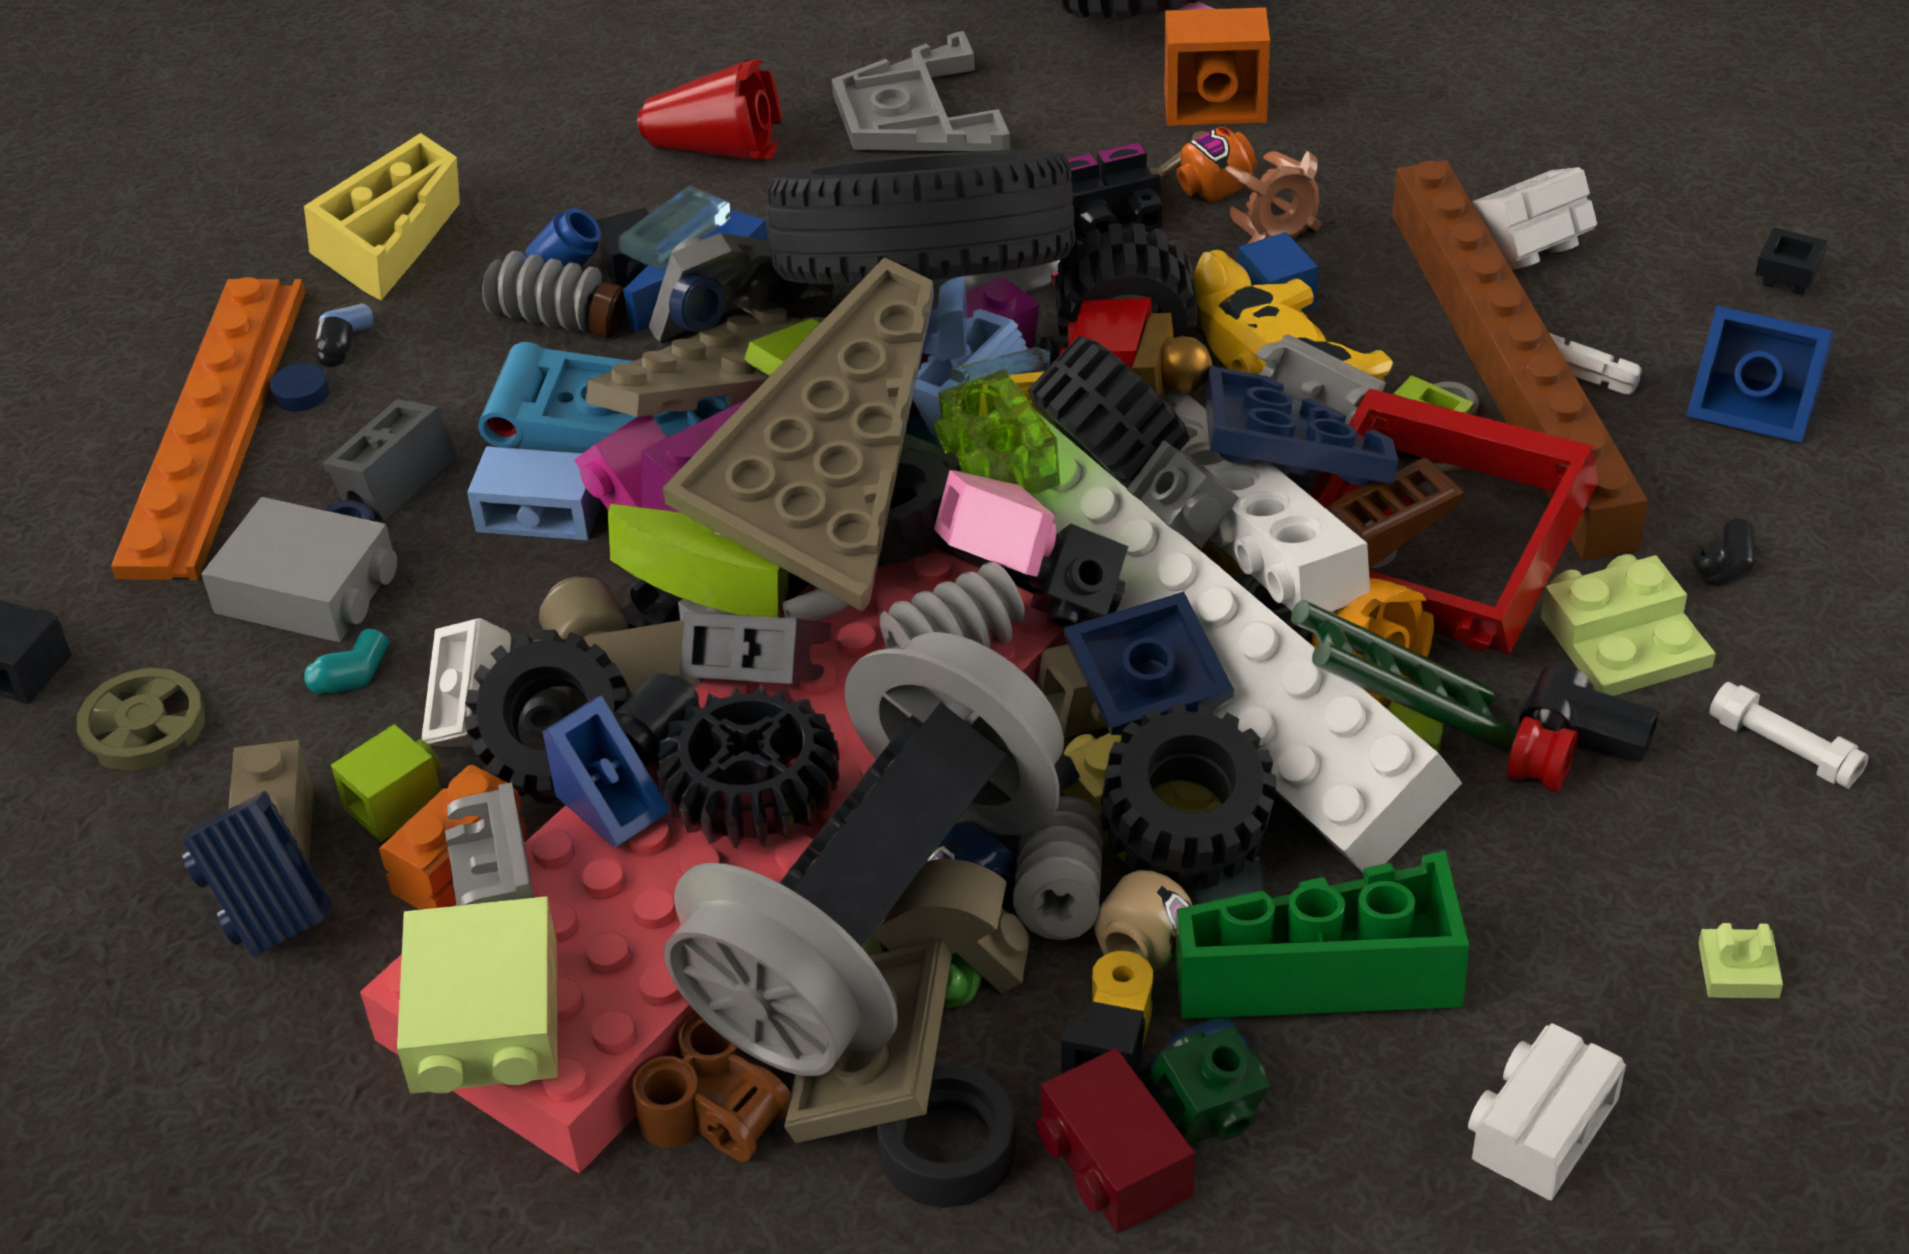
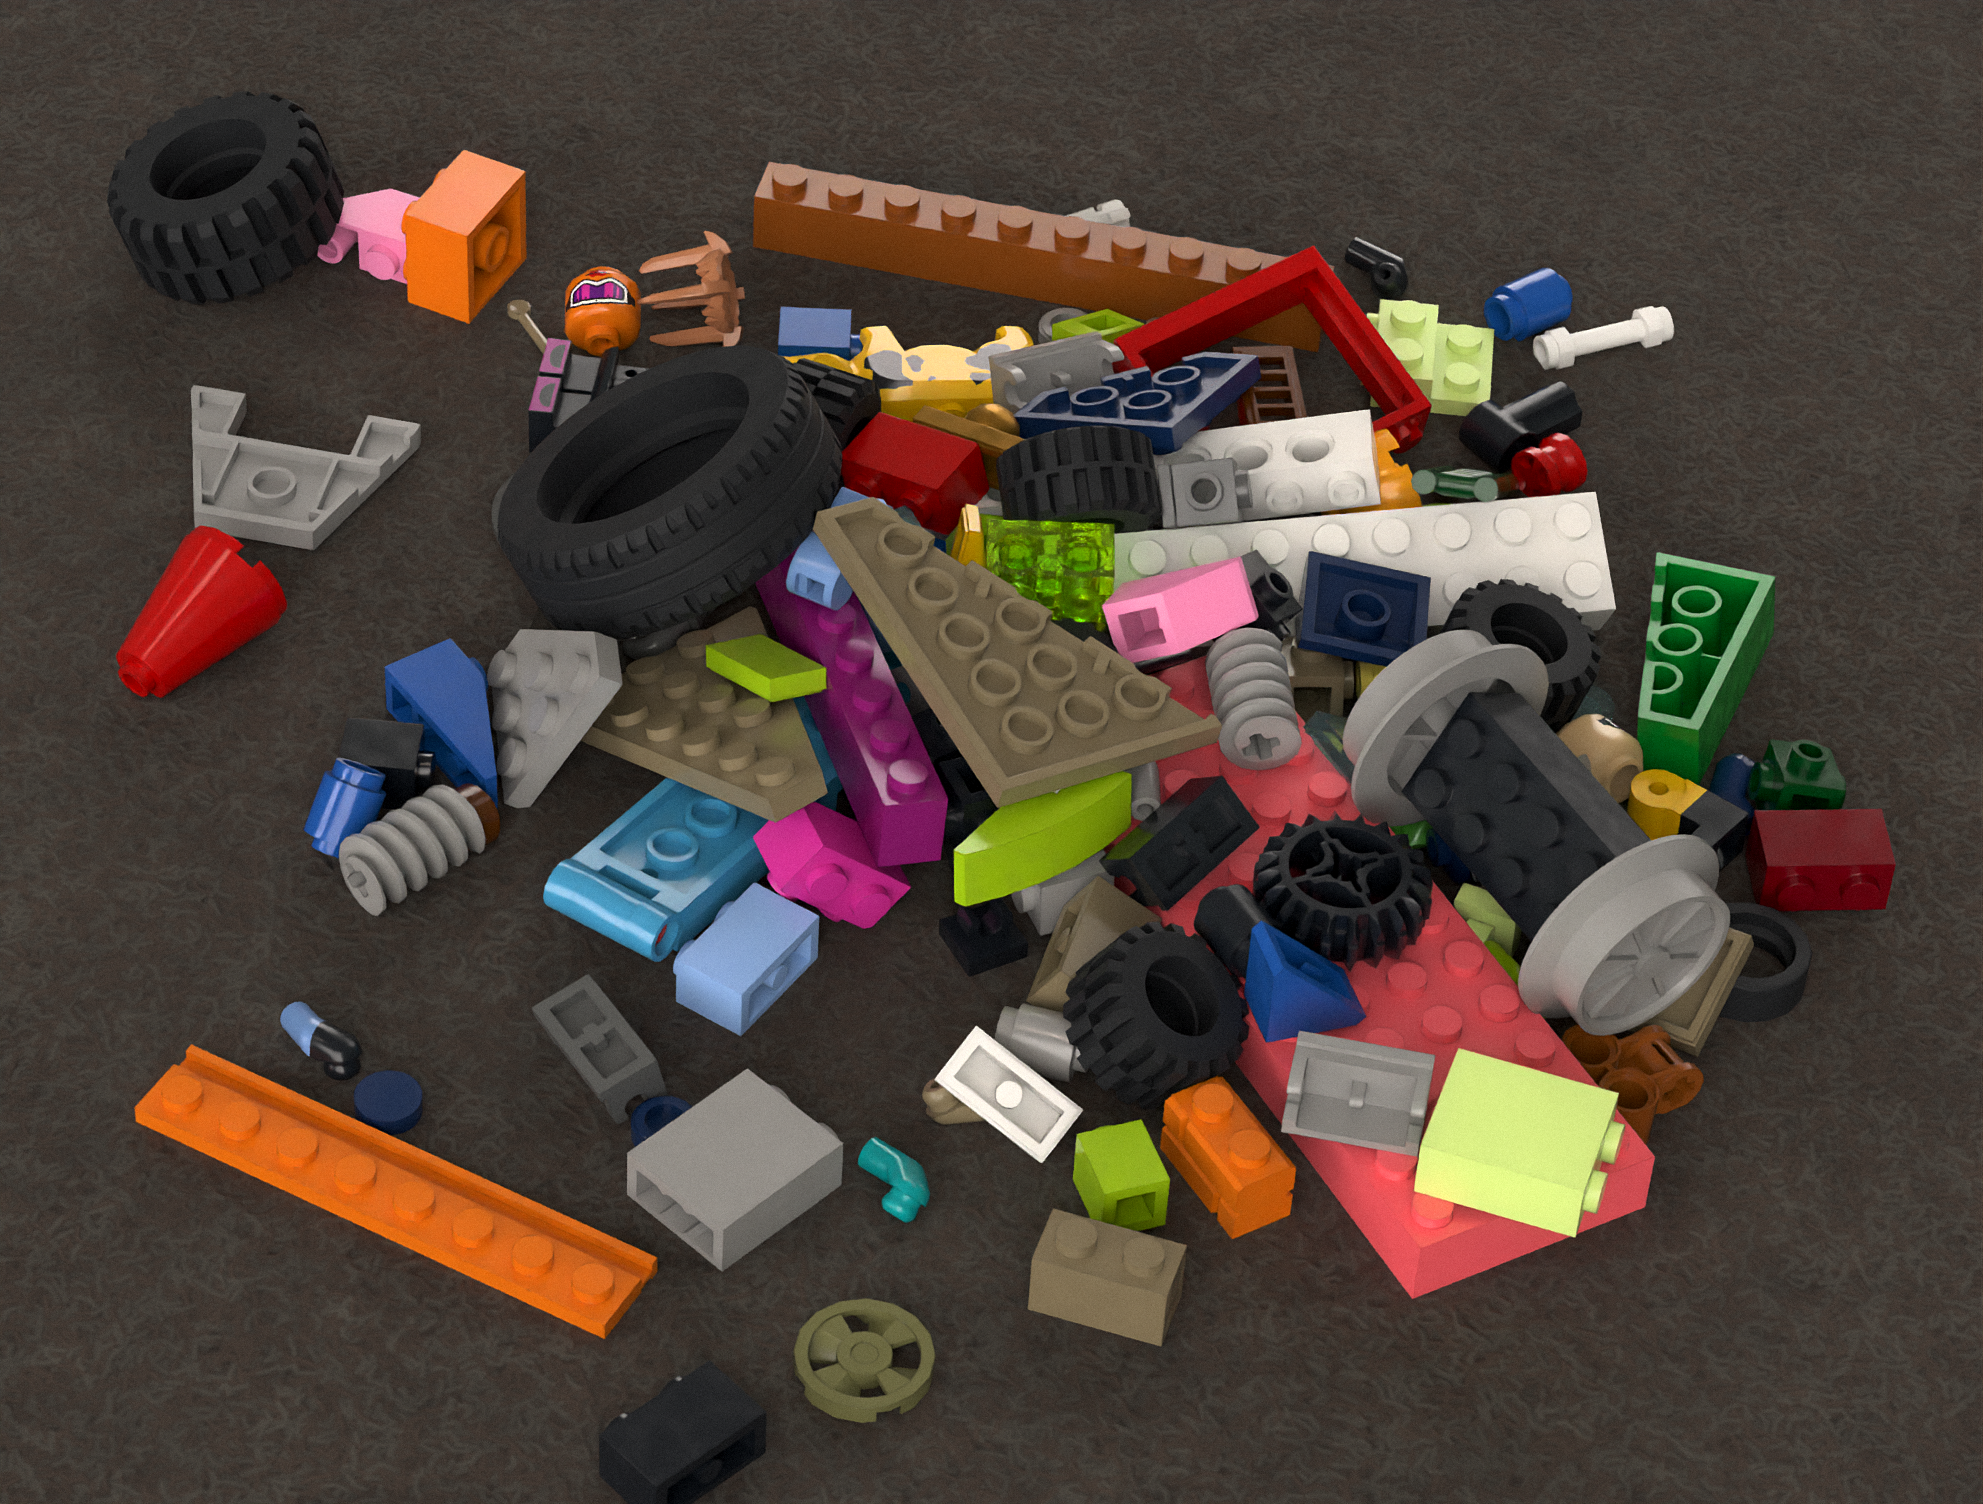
camera: 70 degrees left, 0 degrees up
dark blue brick [182,790,332,957] -> none
light yellow wedge [304,133,460,300] -> none
dark tan head [539,576,629,639] -> none
clear light blue tile [618,185,731,271] -> none
dark blue tile [669,273,726,333] -> none
white brick [1468,1023,1626,1201] -> none
white brick [1472,167,1597,269] -> none
blue slope [1686,306,1833,443] -> none
yellowish green tile [1698,923,1783,998] -> none
black tile [1755,227,1828,295] -> none
none -> blue brick [1484,267,1573,341]

